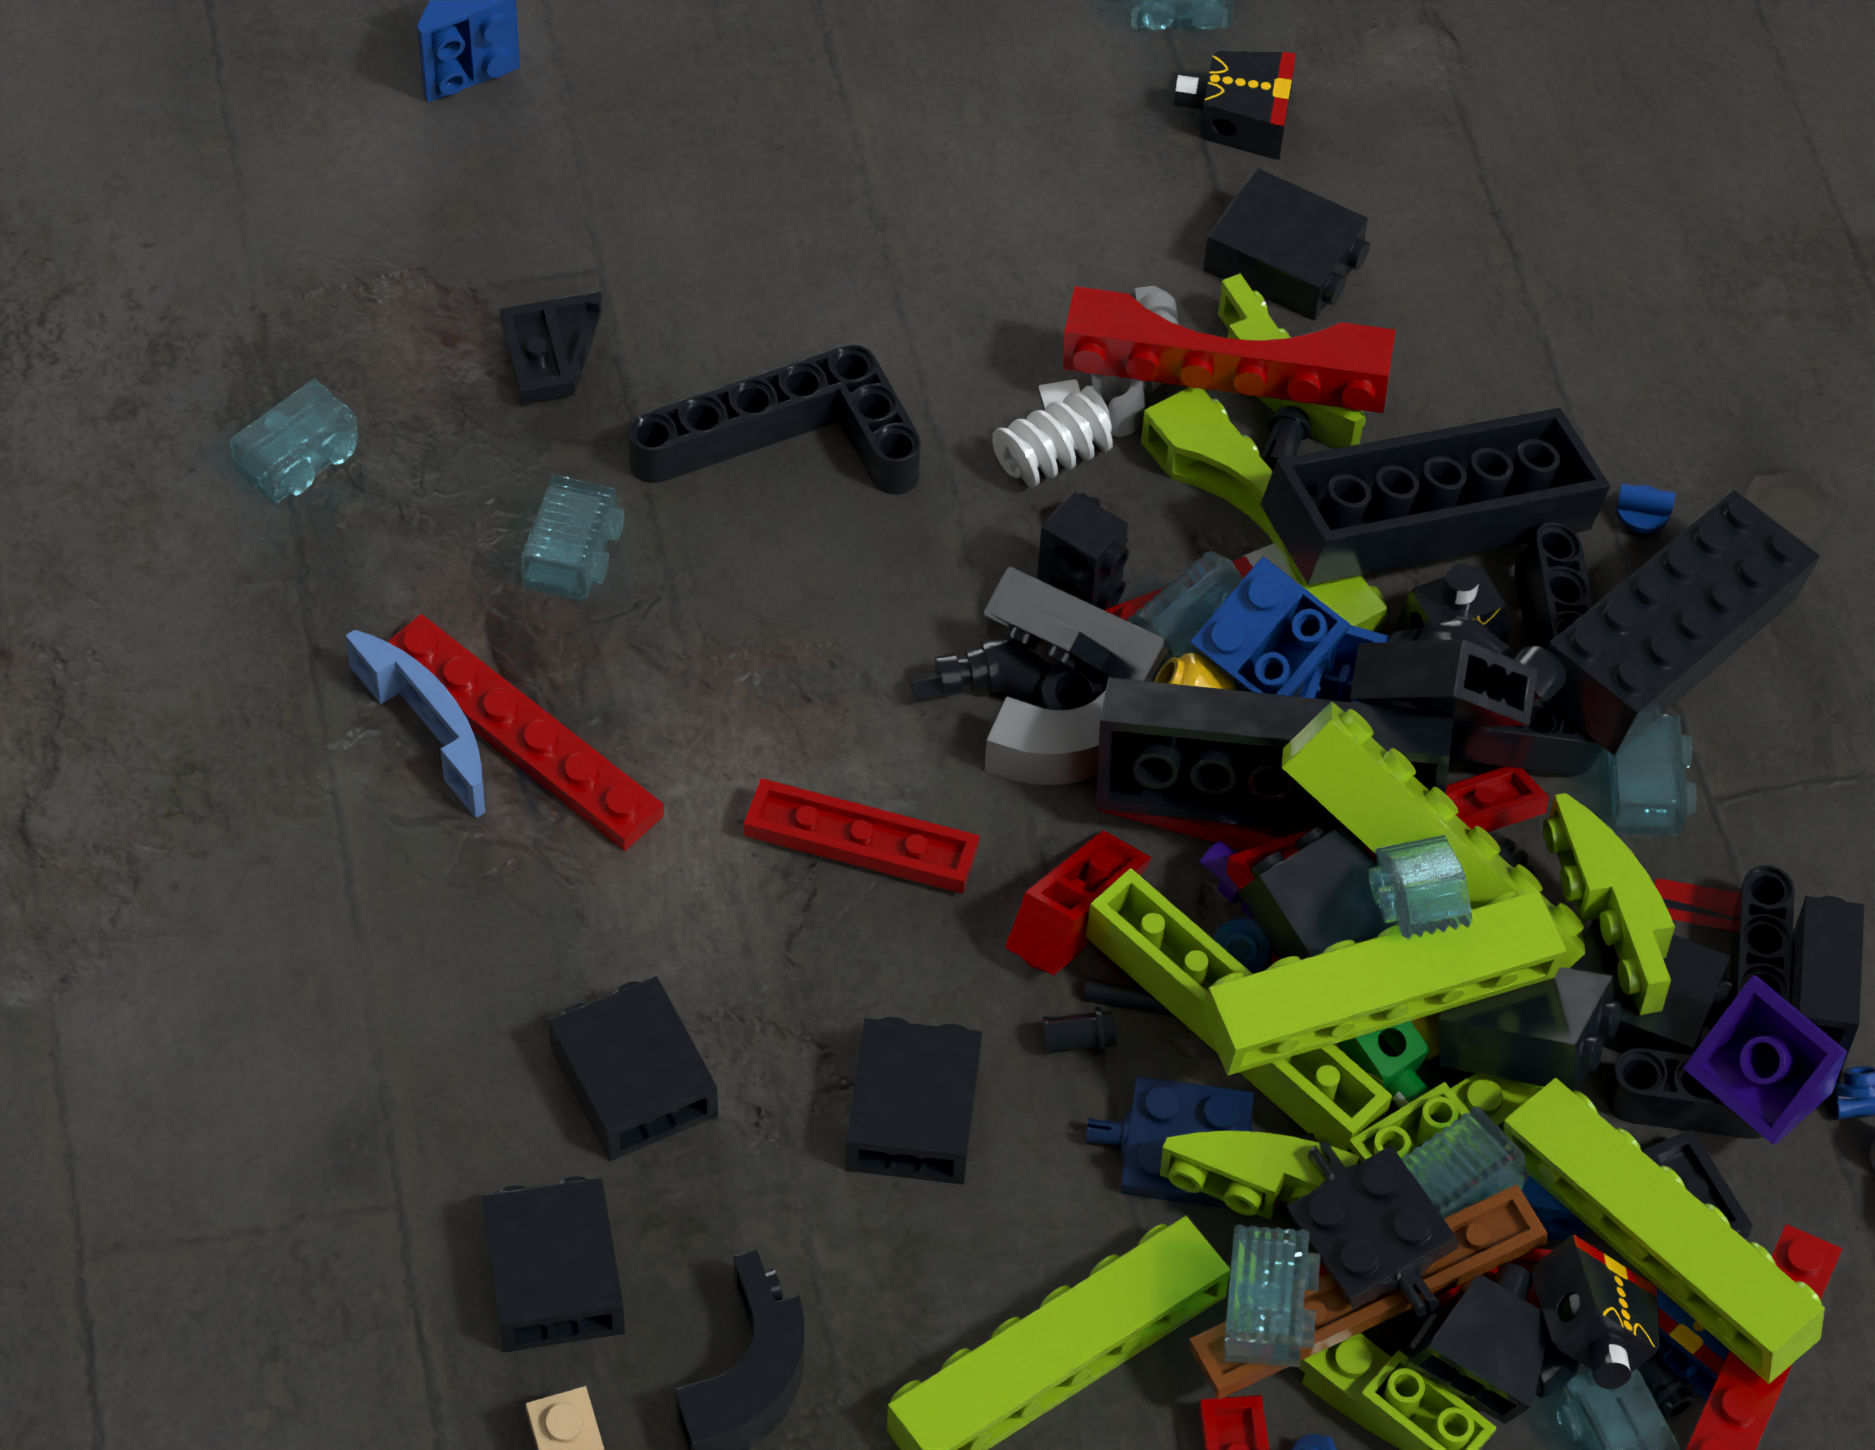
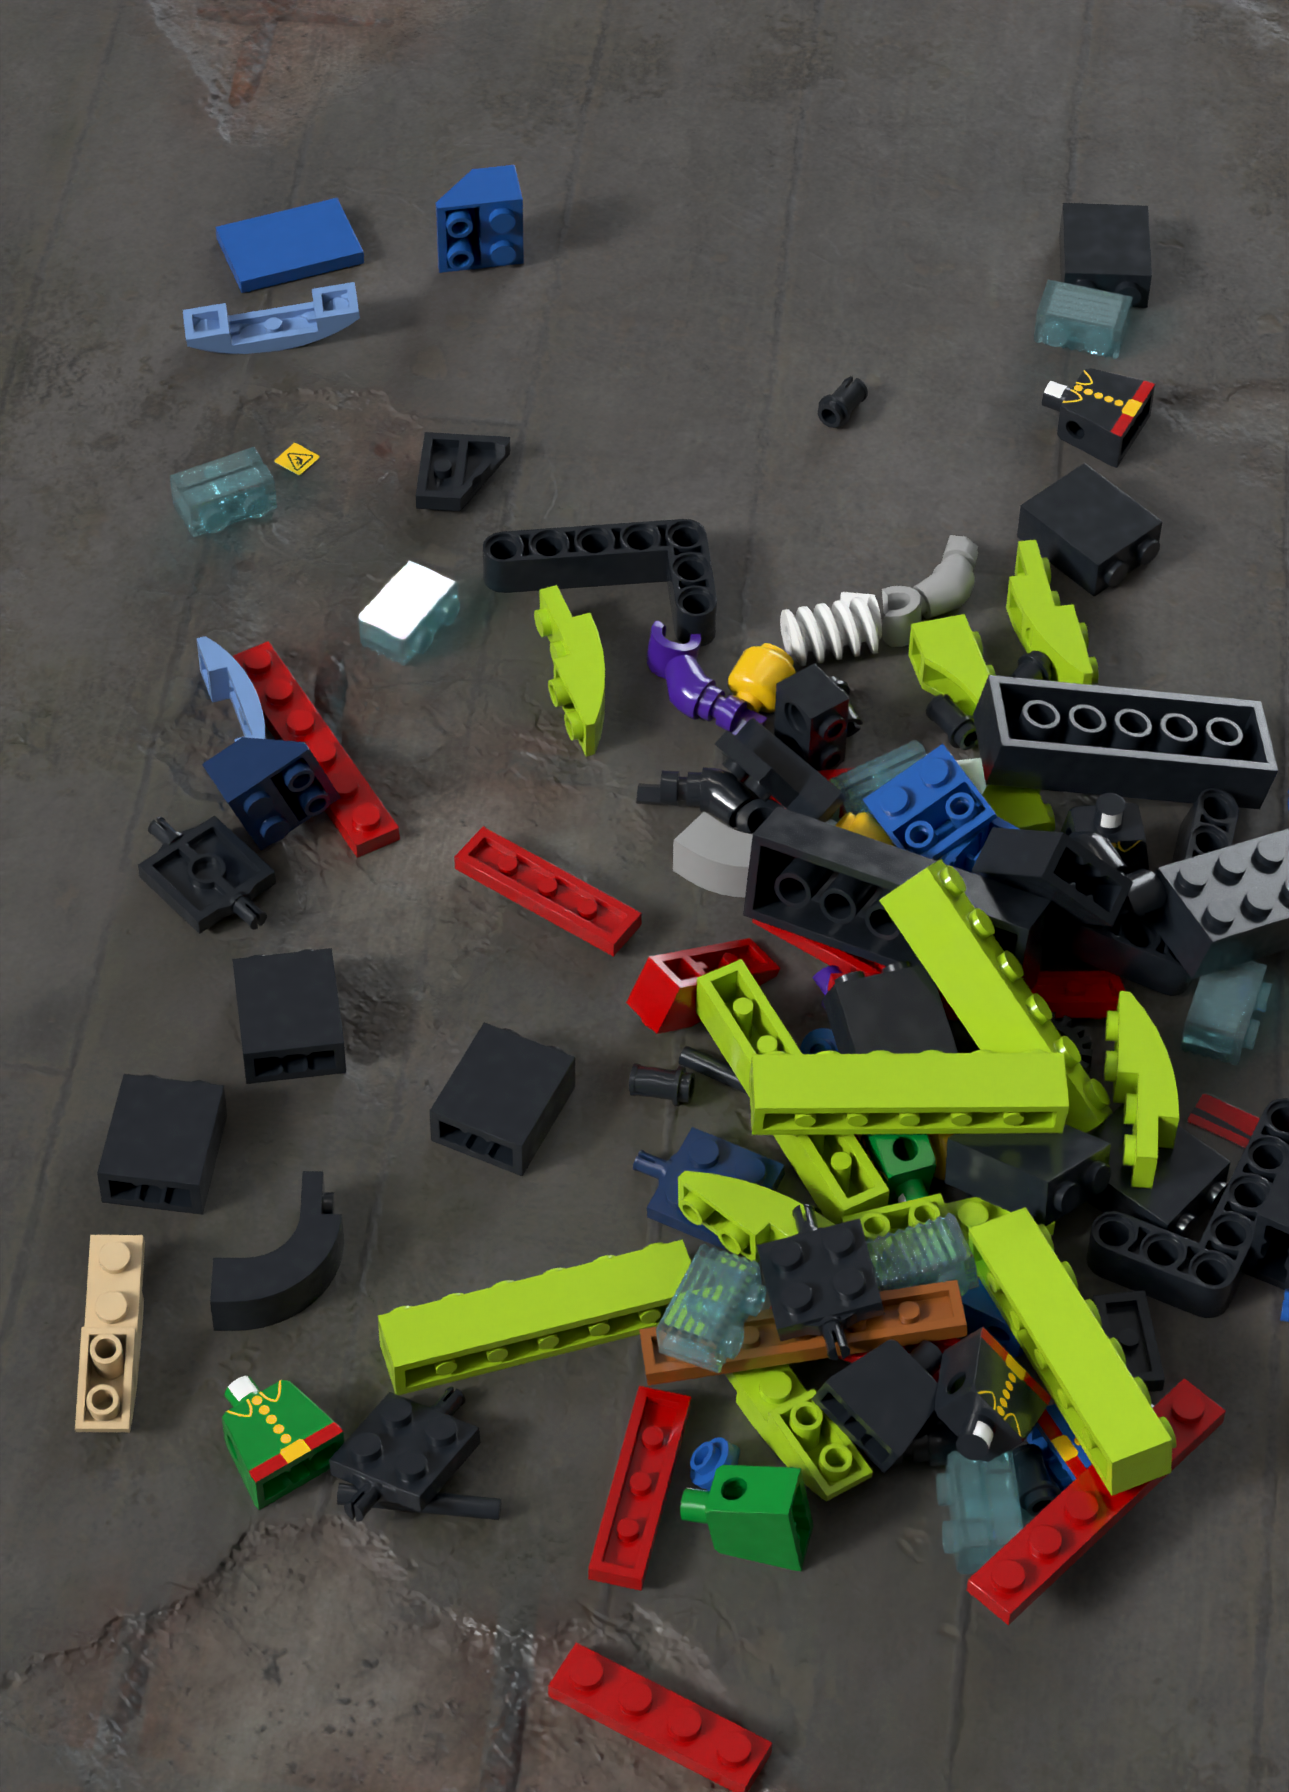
camera: 20 degrees right, 5 degrees down
red arch [1063,286,1396,413] -> none
clear light blue brick [1368,835,1473,940] -> none
dark purple slope [1683,975,1847,1145] -> none
none -> black plate [138,815,276,934]
none -> medium blue slope [183,282,360,354]
none -> dark blue slope [202,737,341,850]
none -> blue tile [215,198,364,293]
none -> yellow sticker [274,443,320,475]
none -> lime slope [534,585,605,757]
none -> dark purple piece [646,620,767,735]
none -> yellow head [728,643,796,713]
none -> black pin [818,376,868,428]
none -> black pin [926,694,978,750]

